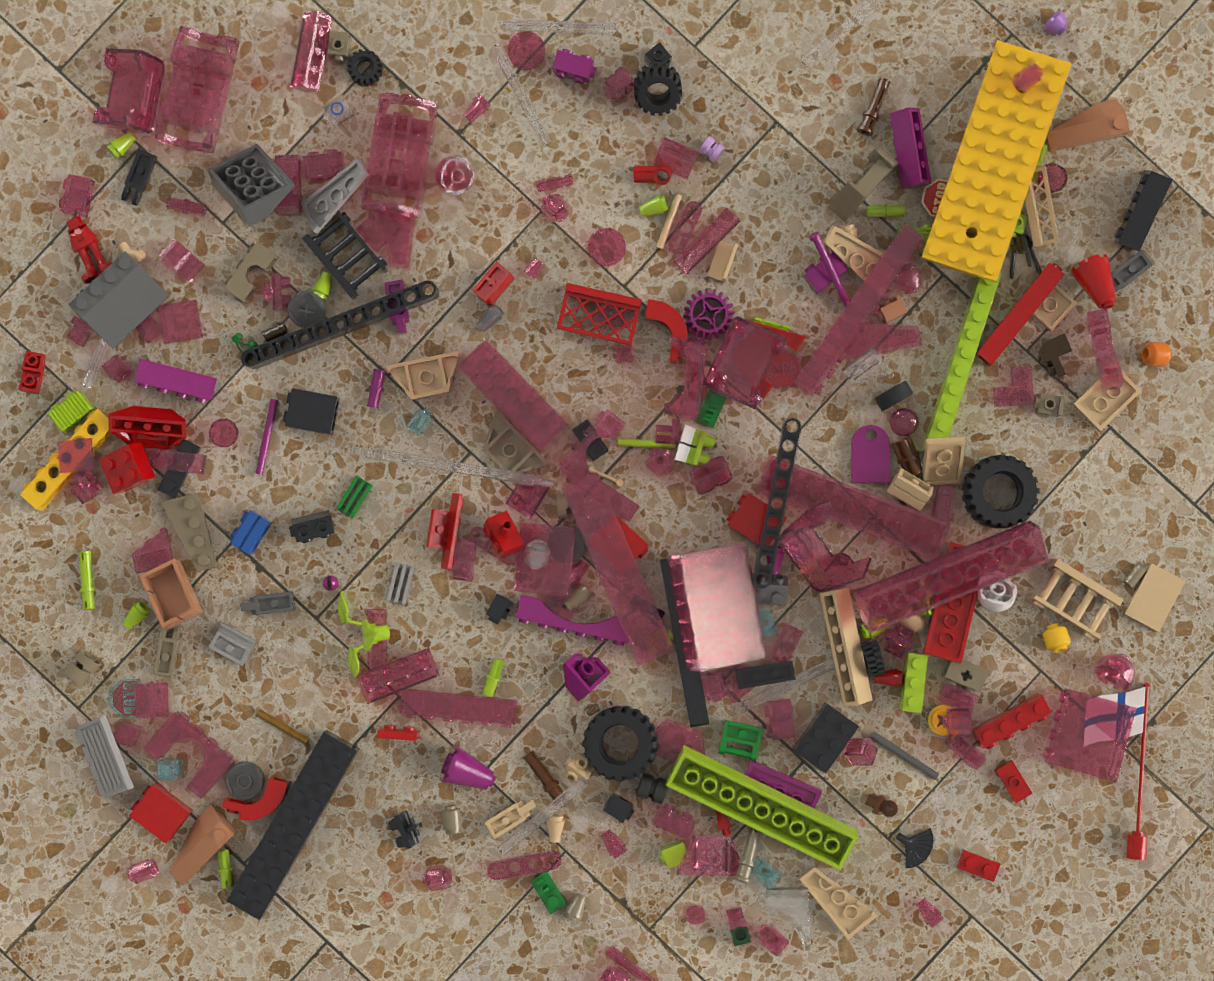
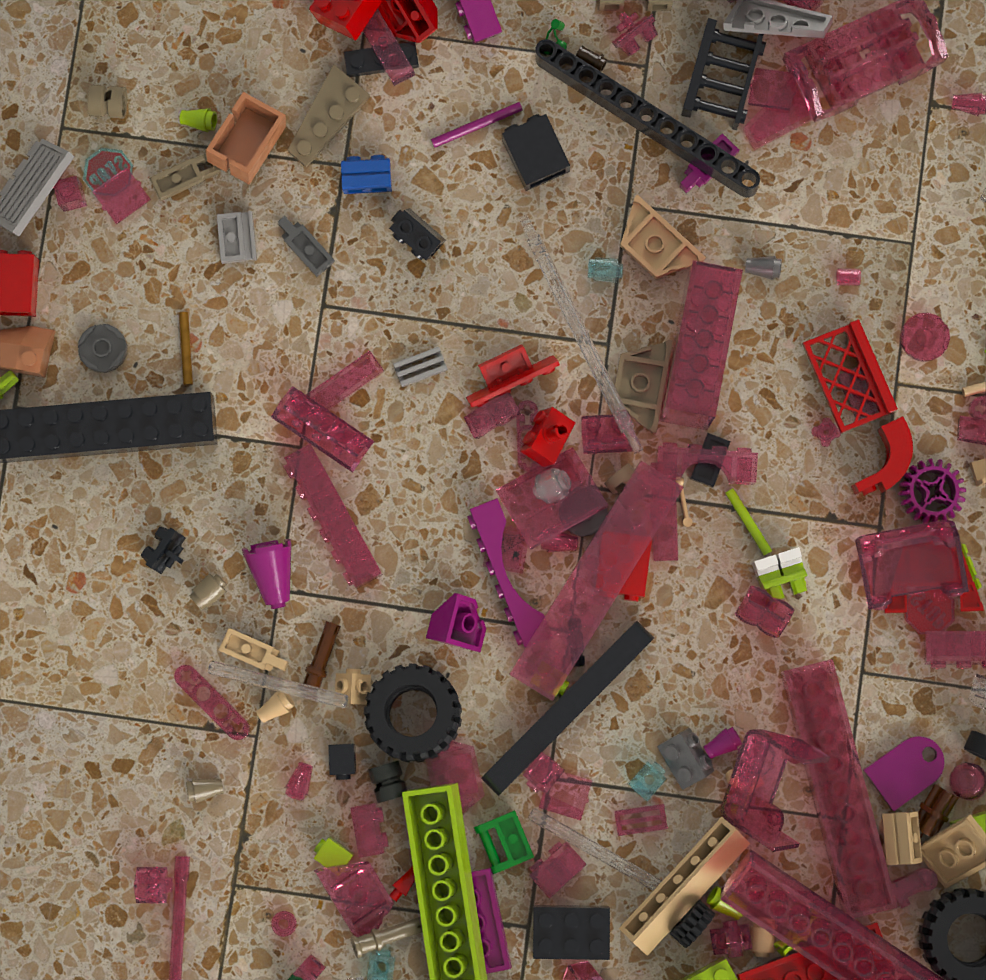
camera: 55 degrees right, 5 degrees down
lime pin [78,551,96,610] -> none
clear pink wing [132,527,174,574] -> none
clear pink arch [143,711,236,799] -> none
clear light blue brick [157,758,183,781] -> none
clear pink hair [209,418,239,447] -> none
red arch [222,776,291,821] -> none
dark grey tile [288,291,326,327] -> none
lime cone [311,271,333,302] -> none
magenta hinge [323,575,339,591] -> none
green tile [336,476,373,518] -> none
lime plant [338,591,390,681] -> none
magenta pin [367,369,386,408] -> none
red plate [377,725,419,741] -> none
clear pink head [422,864,453,891] -> none
clear pink cylinder [435,156,474,195] -> none
red hinge [472,261,515,306] -> none
lime axle [482,658,504,697] -> none
black brick [486,594,515,625] -> none
green plate [530,870,567,914] -> none
clear pink axle [536,174,574,192] -> none
clear pink head [541,194,569,222] -> none
dark tan cone [564,584,593,611] -> none
clear pink brick [644,447,675,478] -> none
clear pink panel [655,419,680,445] -> none
clear pink windscreen [664,336,709,420] -> none
clear pink brick [667,543,766,671] -> none
green plate [696,386,729,428] -> none
red brick [726,493,787,546] -> none
black plate [735,660,796,689] -> none
black beam [753,418,801,589] -> none
red cone [875,668,902,688] -> none

